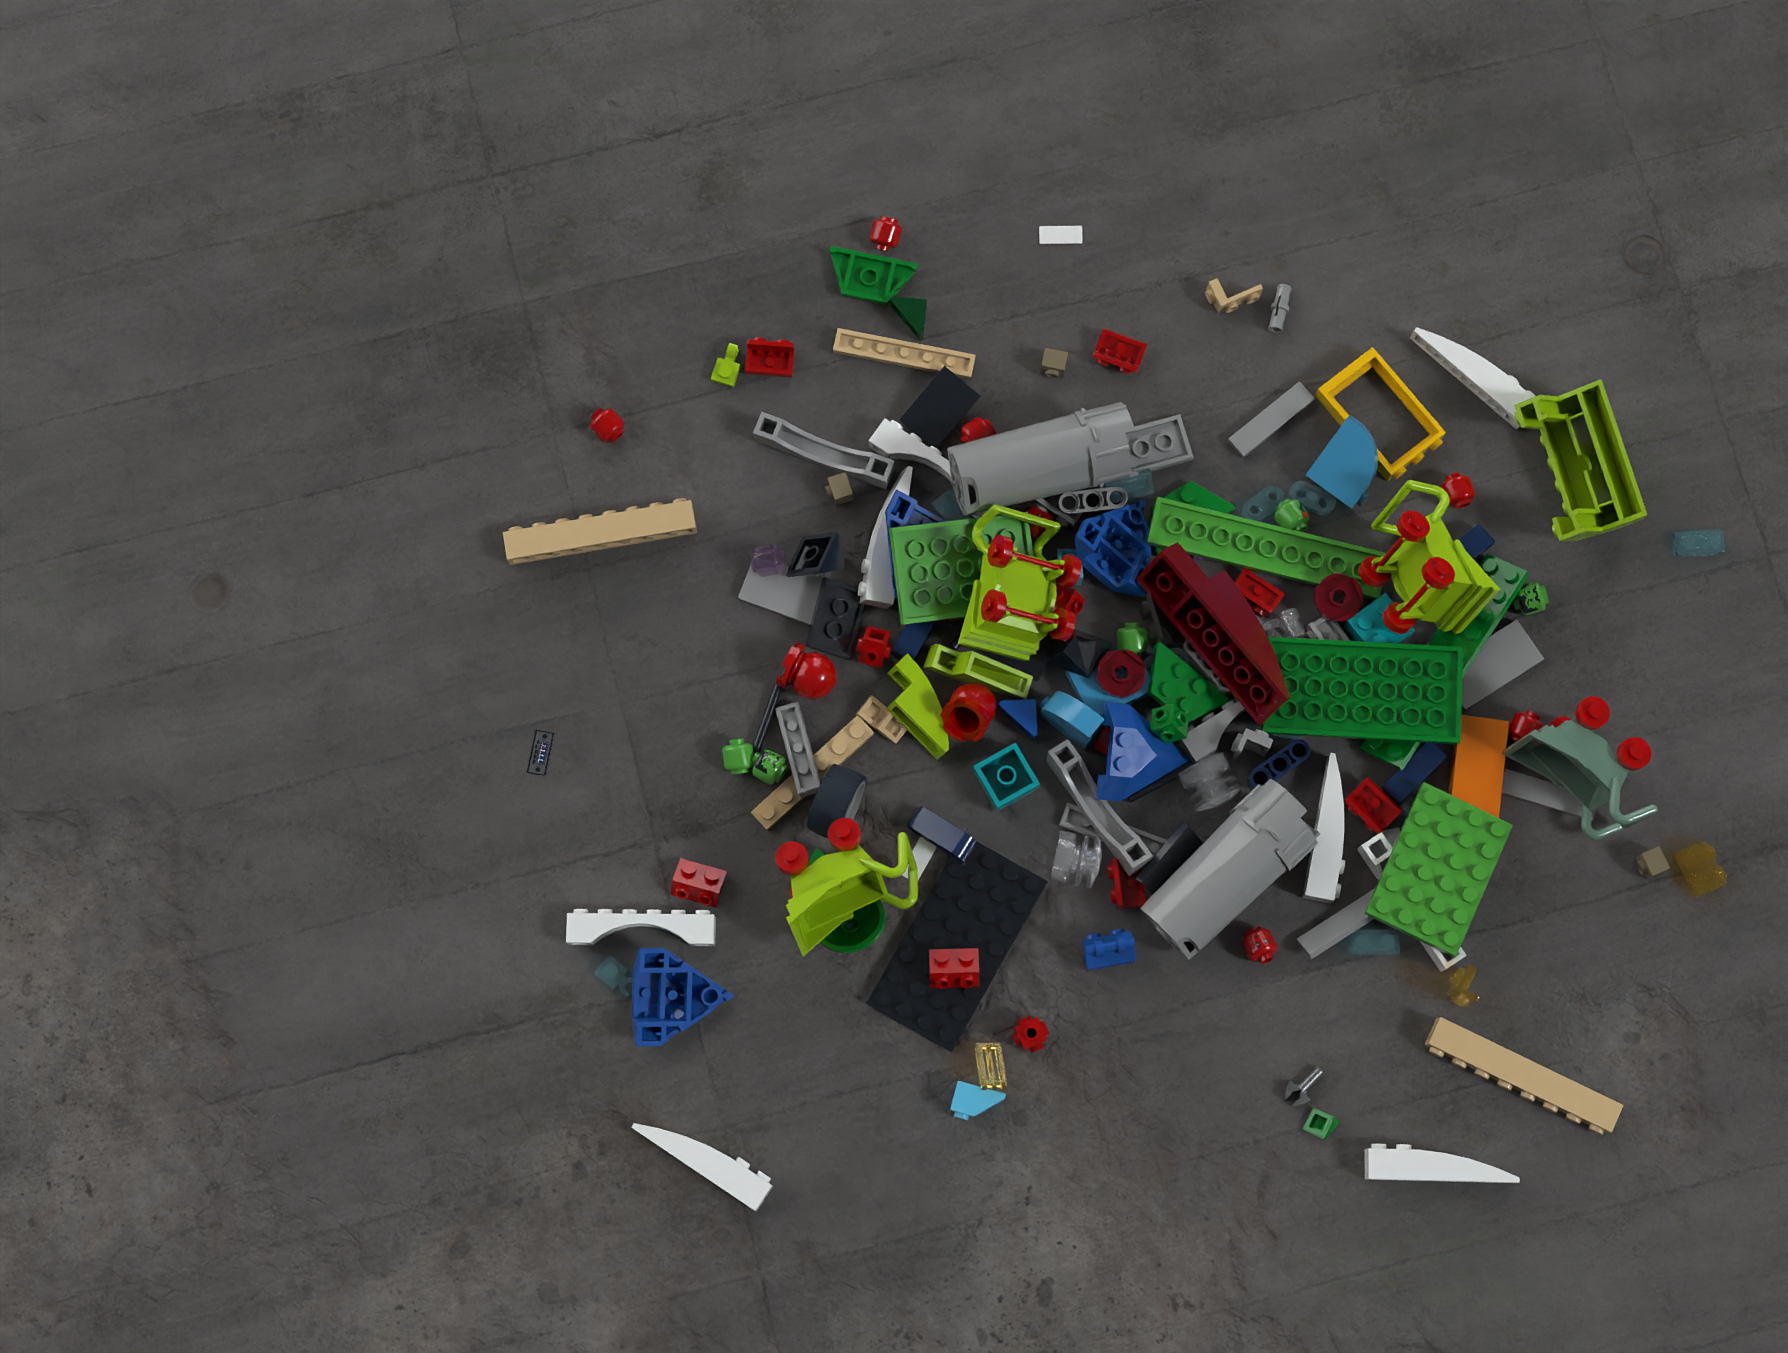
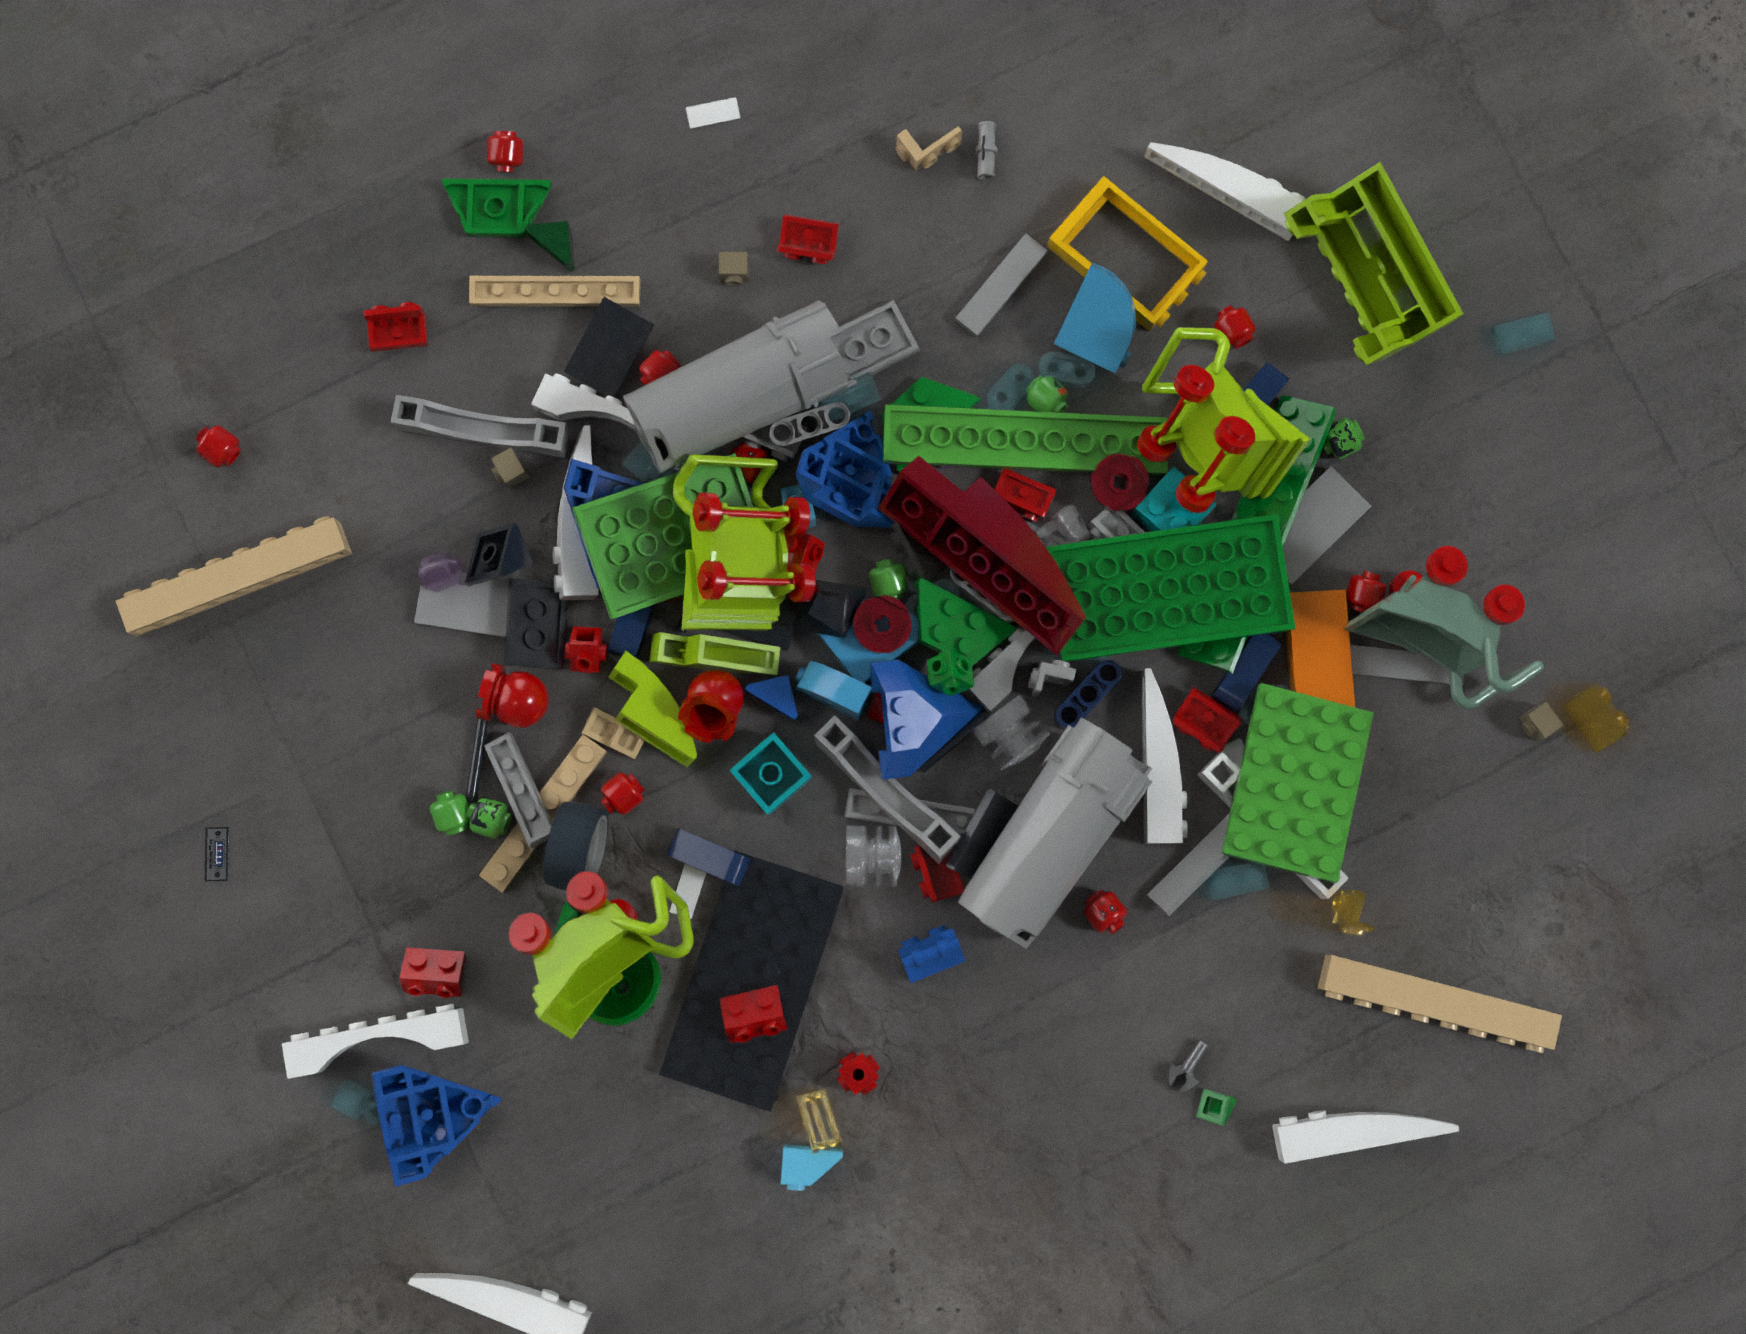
camera: 15 degrees left, 5 degrees up
lime plate [711,343,741,388] -> none
none -> red head [600,772,645,815]

